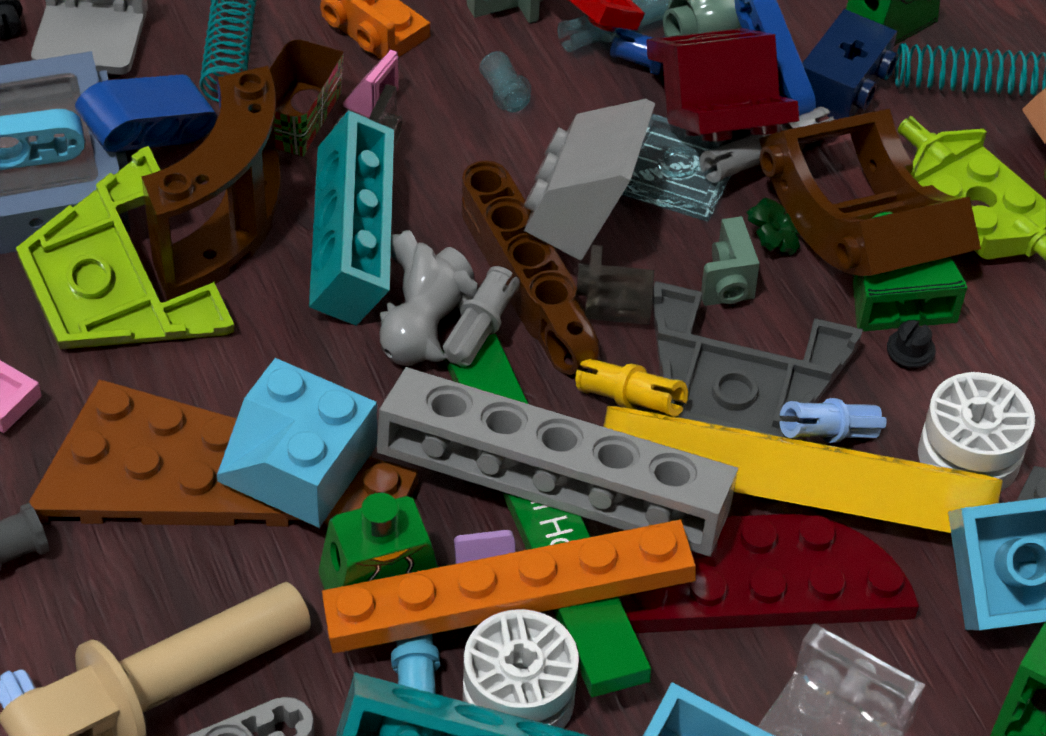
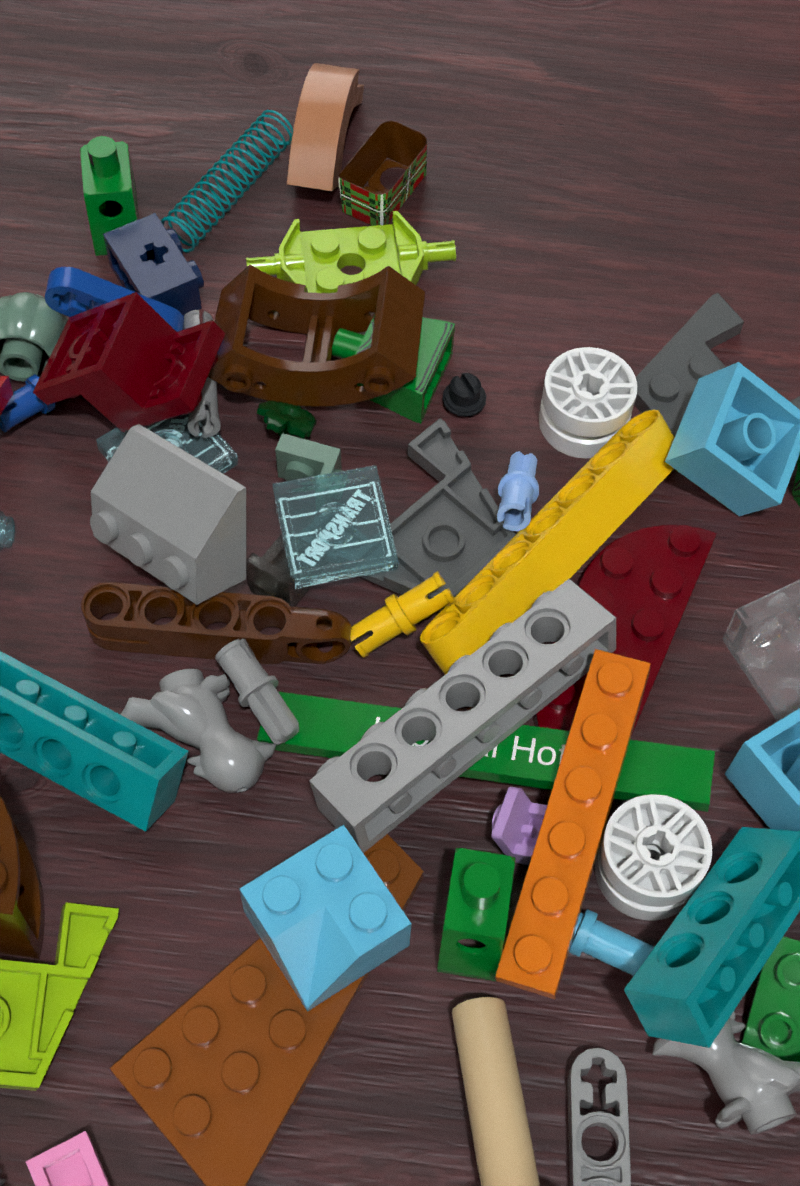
camera: 60 degrees left, 10 degrees up
none -> clear light blue tile [272,465,399,589]

